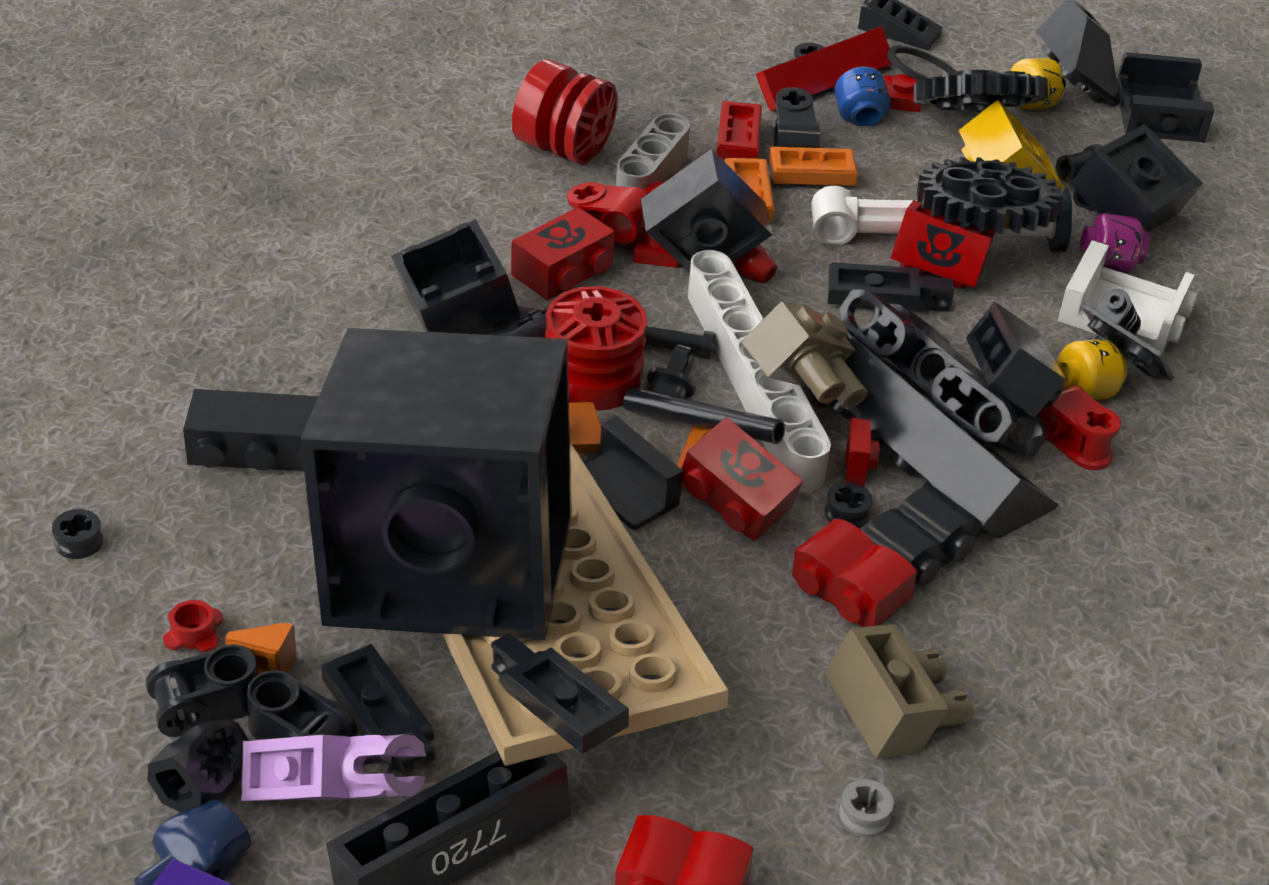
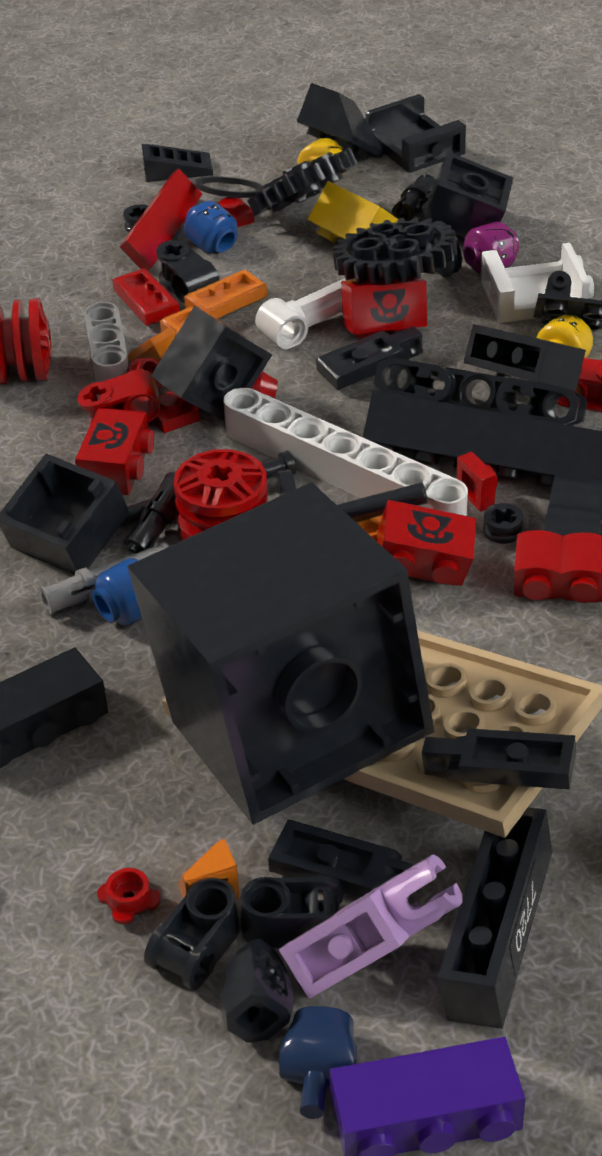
camera: 30 degrees left, 0 degrees up
dark tan brick [741,301,868,409] -> none

